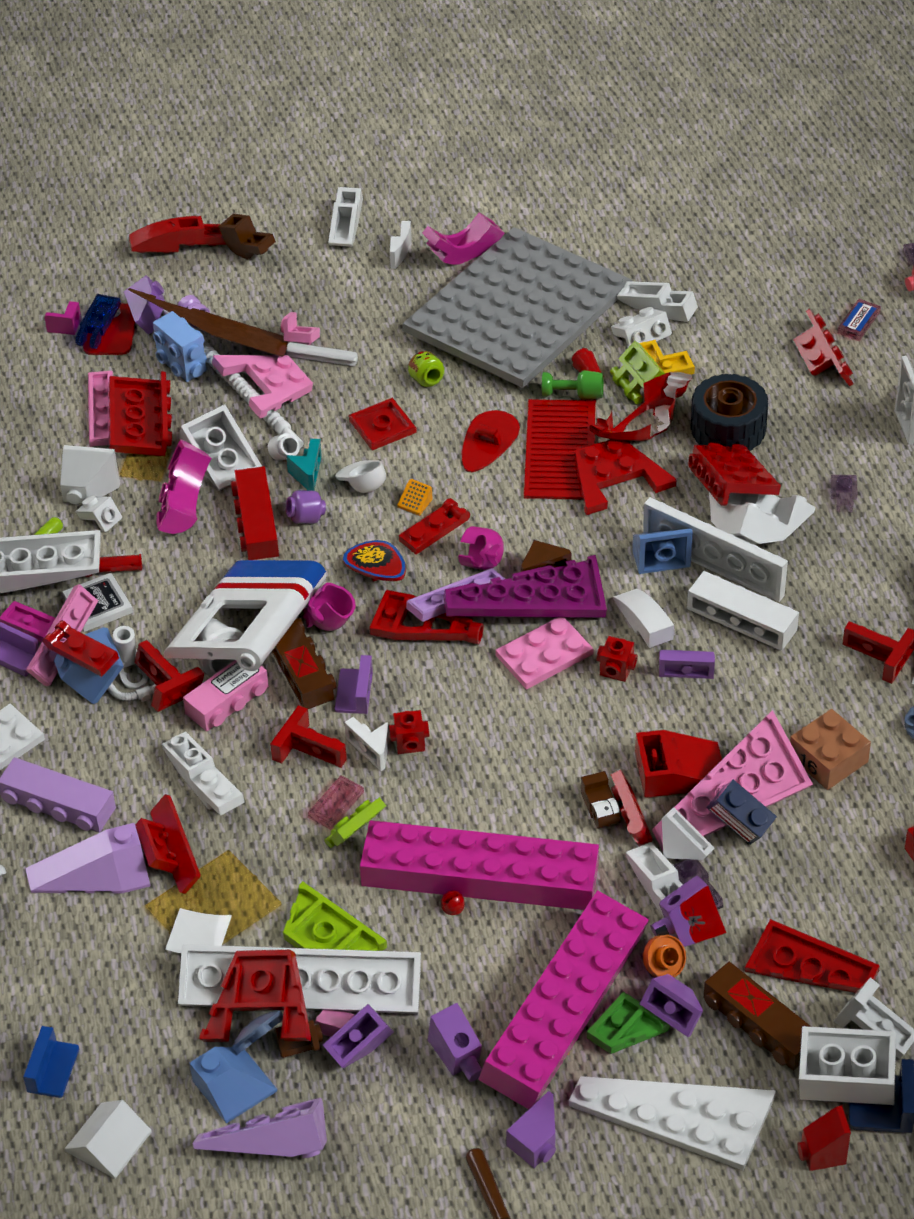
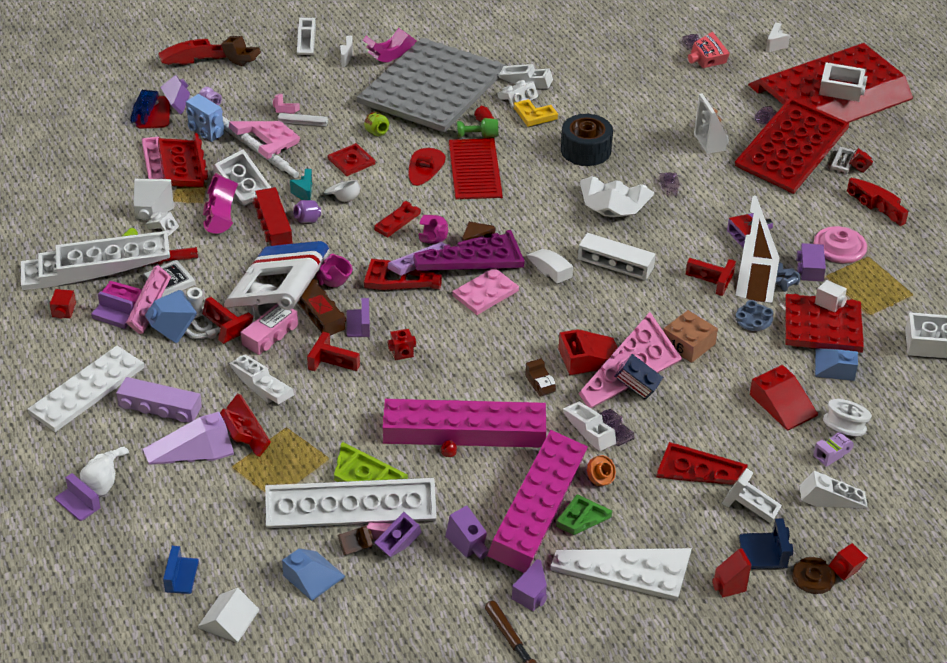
camera: 10 degrees left, 5 degrees down
red plate [42,620,119,677] -> none
dark pink panel [44,301,81,335] -> none
reddish brown sticker [128,288,290,357] -> none
white sticker [165,908,232,953] -> none
lavender wedge [193,1098,327,1158] -> none
red wing [199,949,311,1042] -> none
sand blue dish [232,1010,283,1055] -> none
white brick [268,433,300,461] -> none
clear pink tile [308,775,364,830] -> none
lime plate [324,797,386,848] -> none
shield [343,540,406,582] -> none
white slope [344,717,390,771] -> none
light orange slope [397,479,433,516] -> none
red wing [574,439,677,515] -> none
red animal [589,372,692,441] -> none
red brick [596,636,638,682] -> none
lime plate [610,340,665,404] -> none
plate [610,769,653,847] -> none
medium blue slope [633,528,693,574] -> none
medium lavender slope [640,974,703,1037] -> none
white plate [643,497,788,602] -> none
torso [650,876,727,947] -> none
medium lavender panel [659,650,715,679] -> none
white slope [662,807,714,860] -> none
red bracket [688,443,781,506] -> none
reddish brown brick [703,961,812,1071] -> none
bracket [793,308,854,387] -> none
white slope [799,1026,896,1105] -> none
tile [837,299,881,341] -> none

